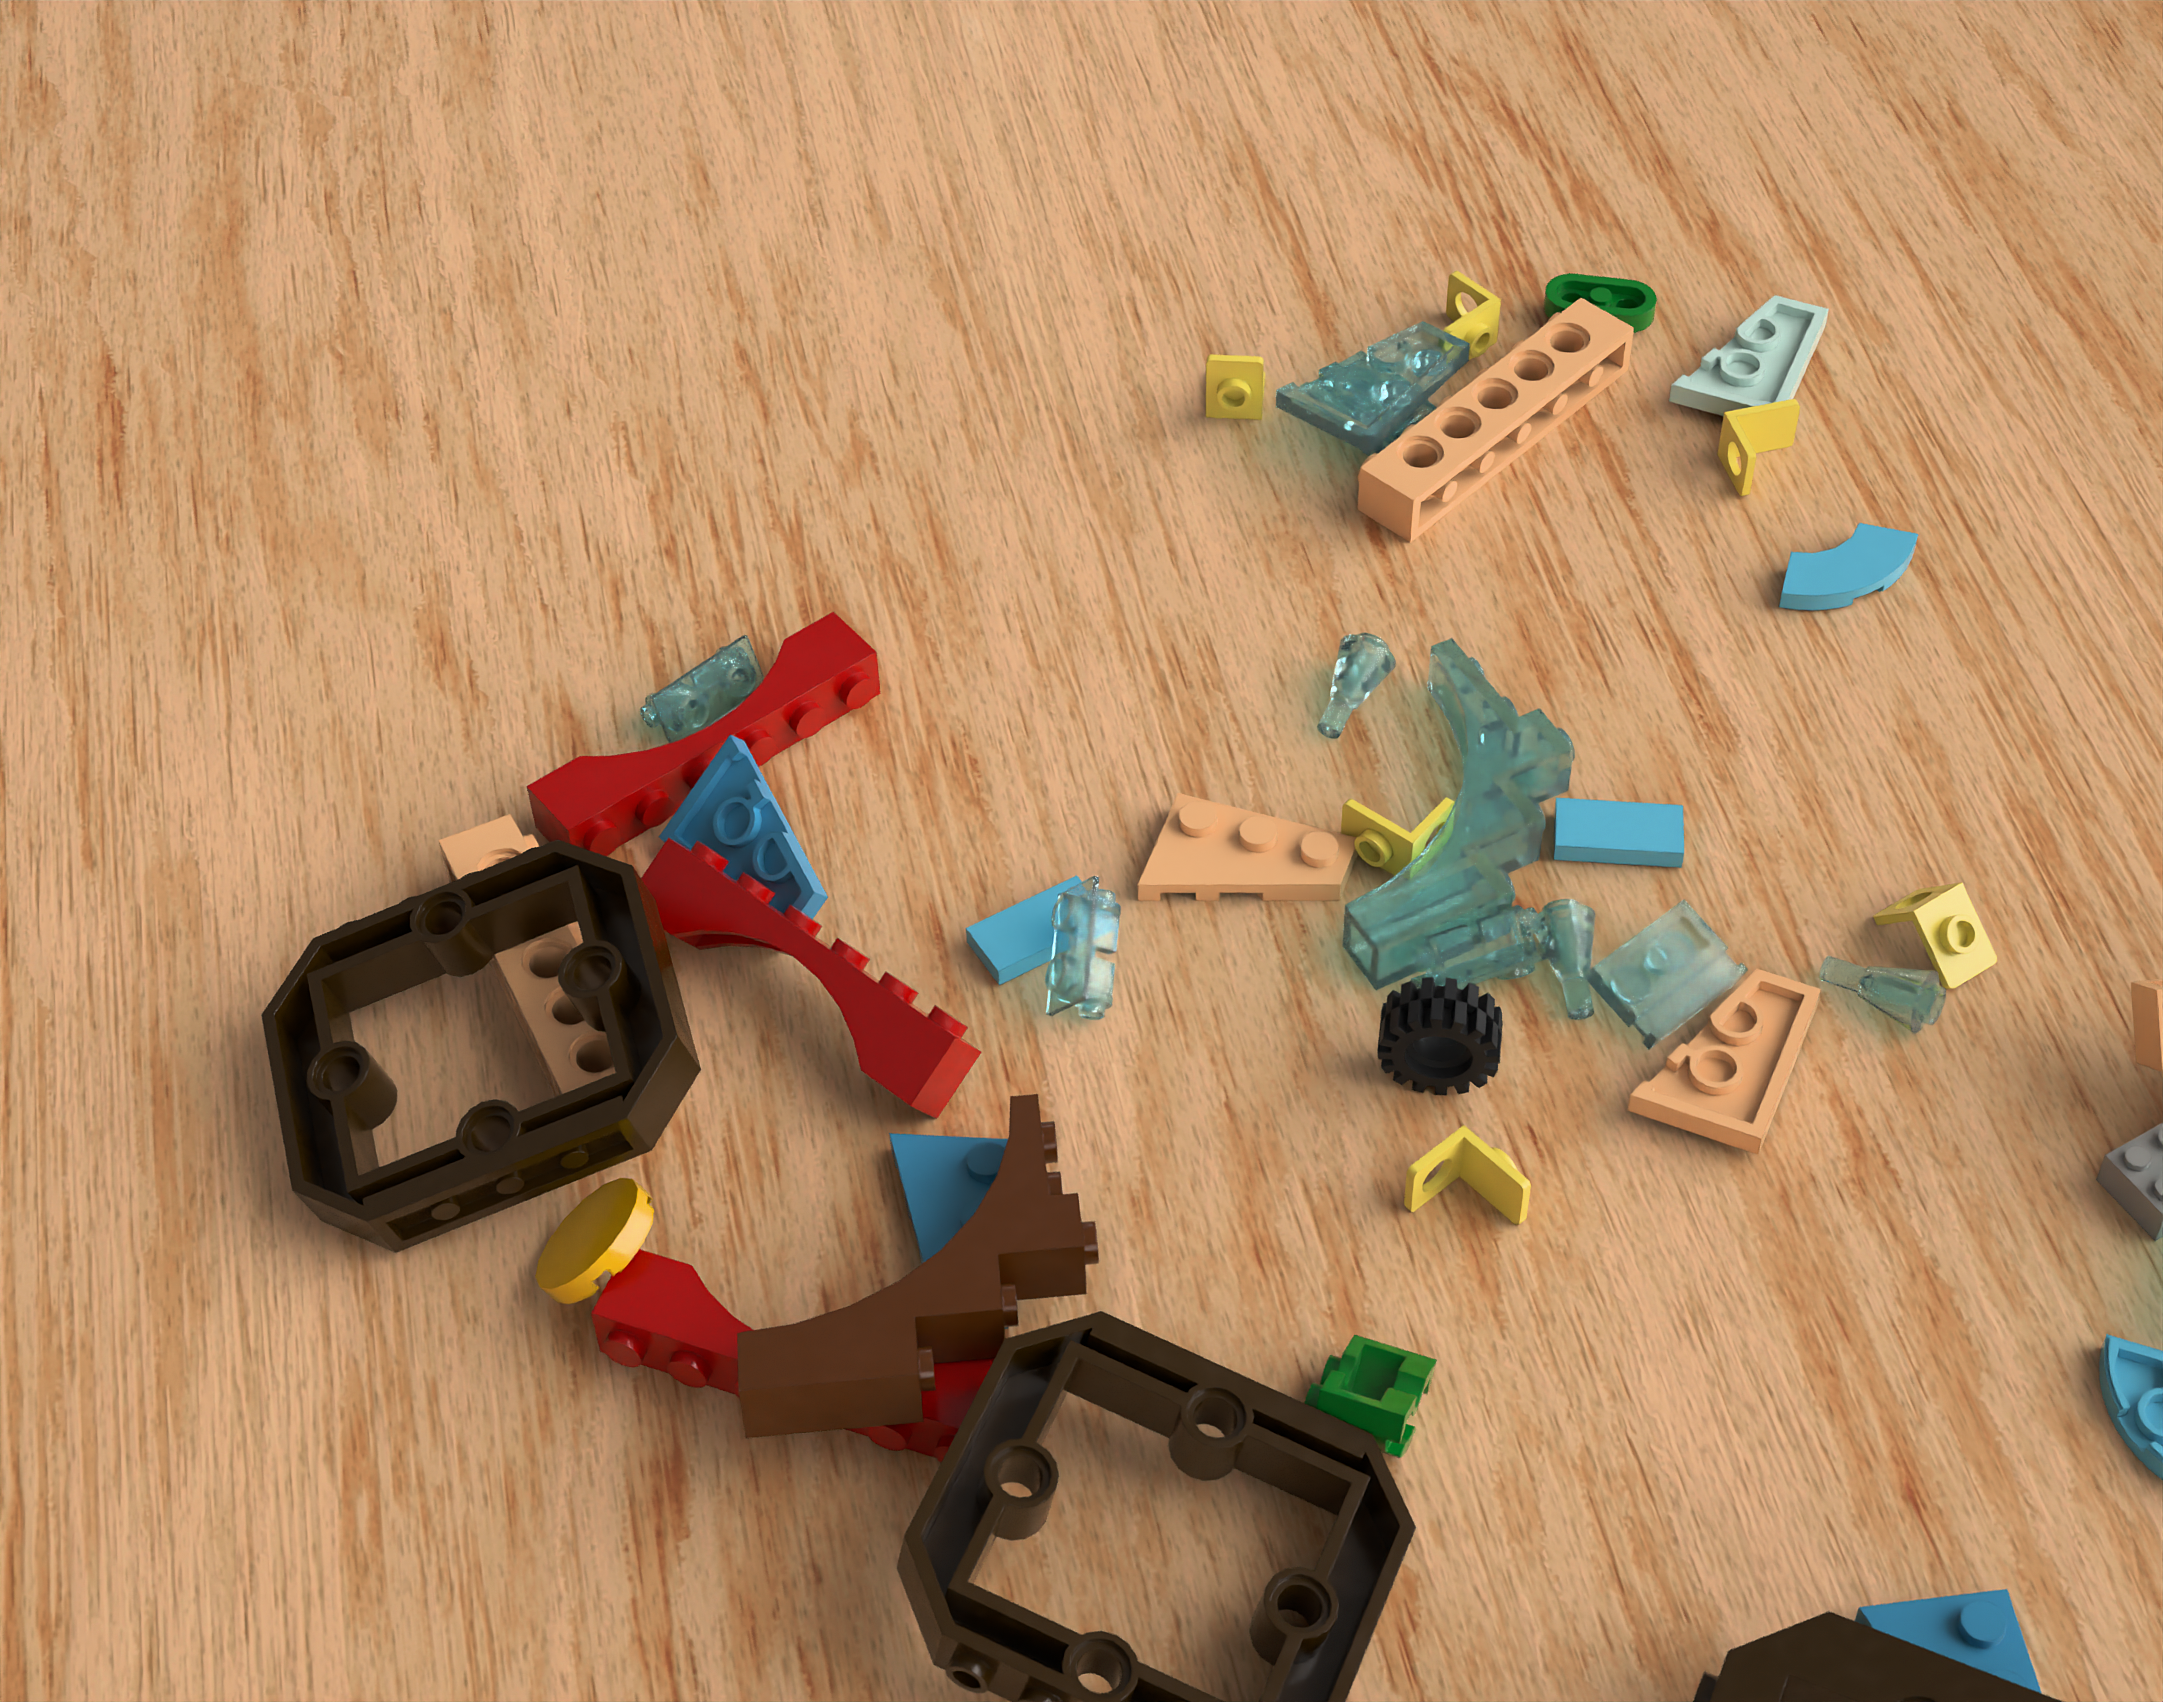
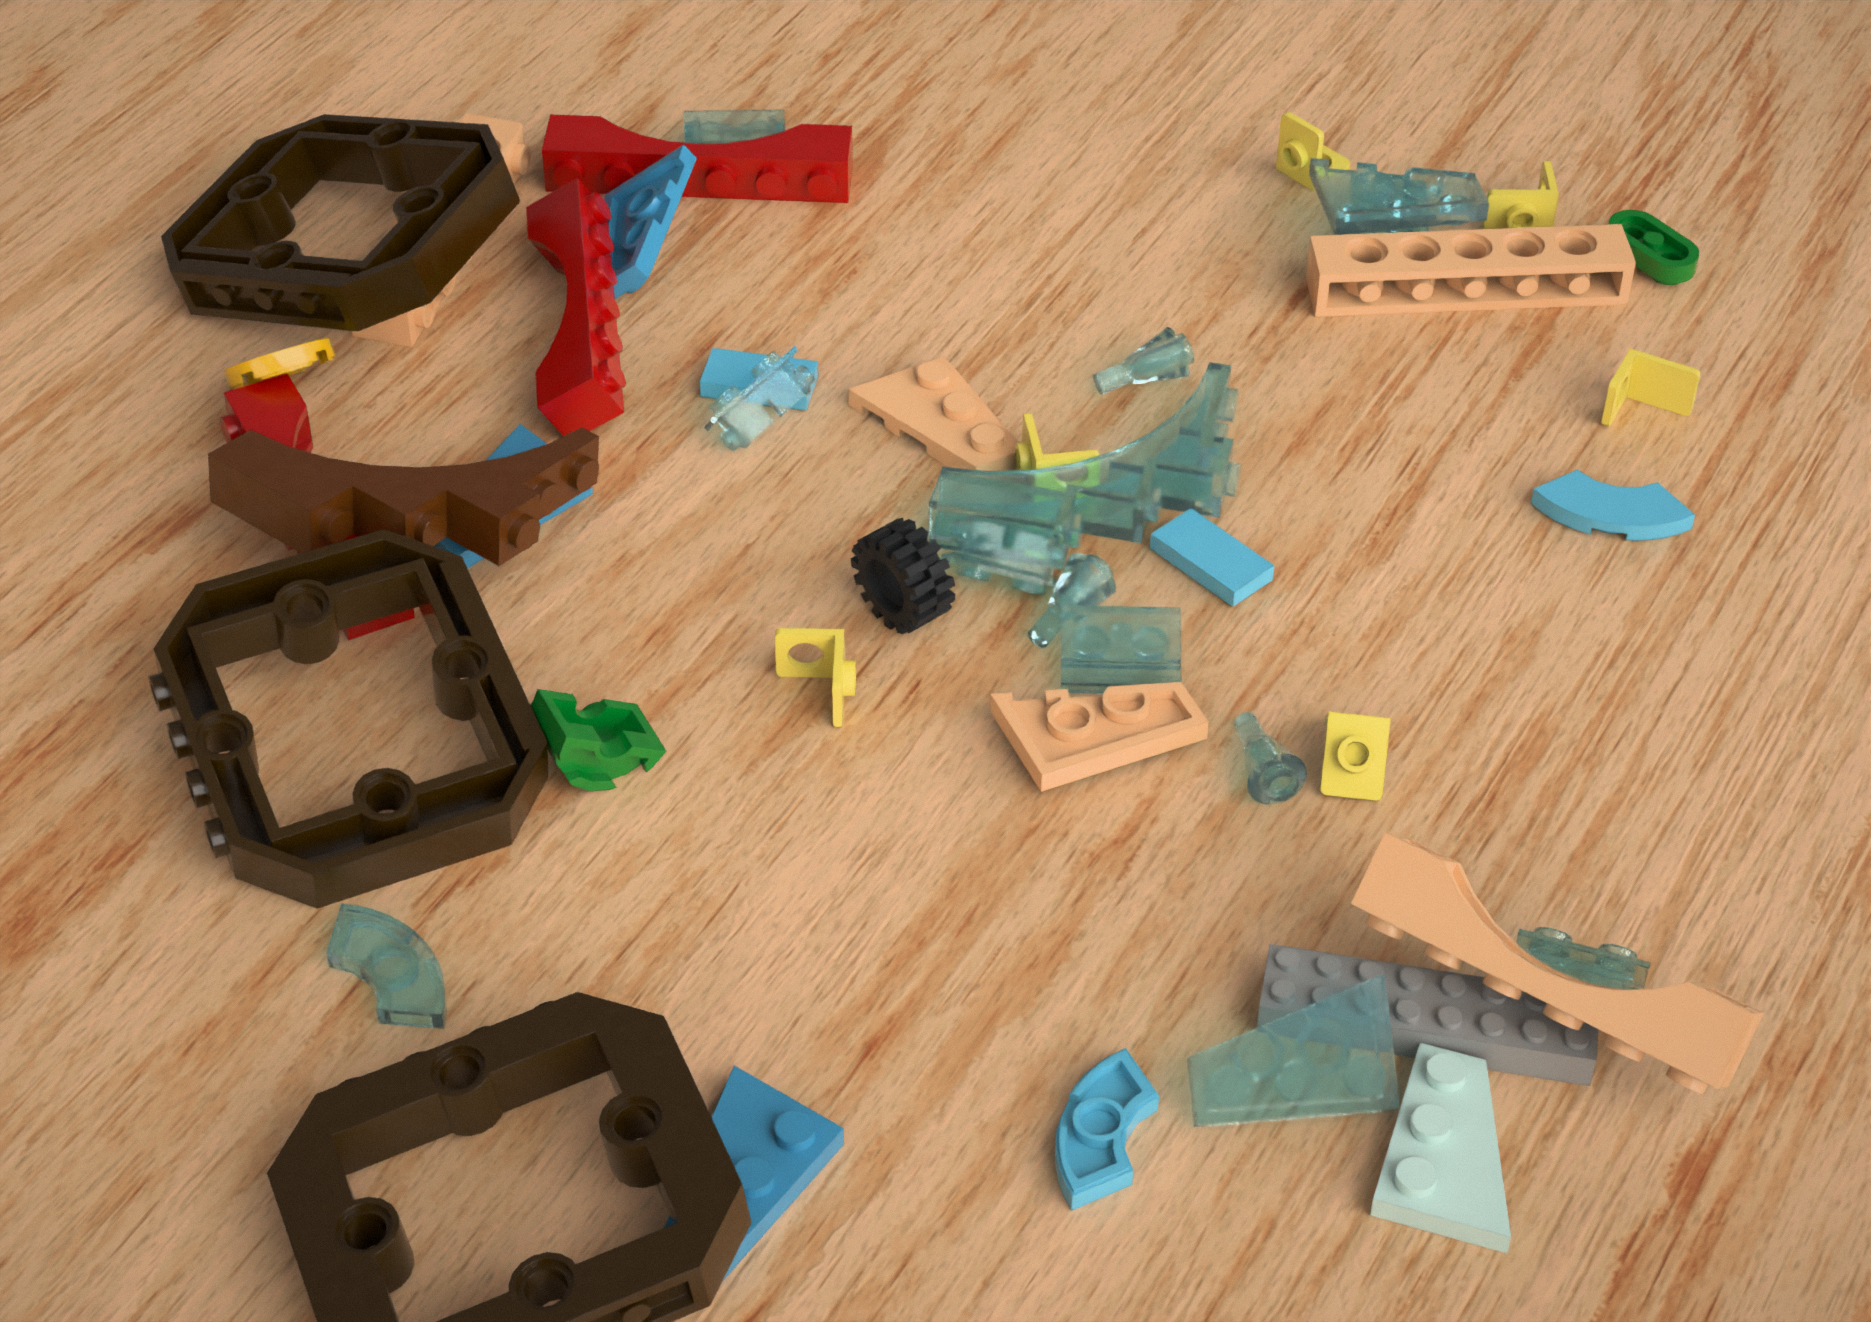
camera: 40 degrees right, 5 degrees down
light aqua wing [1669,295,1829,416] -> none

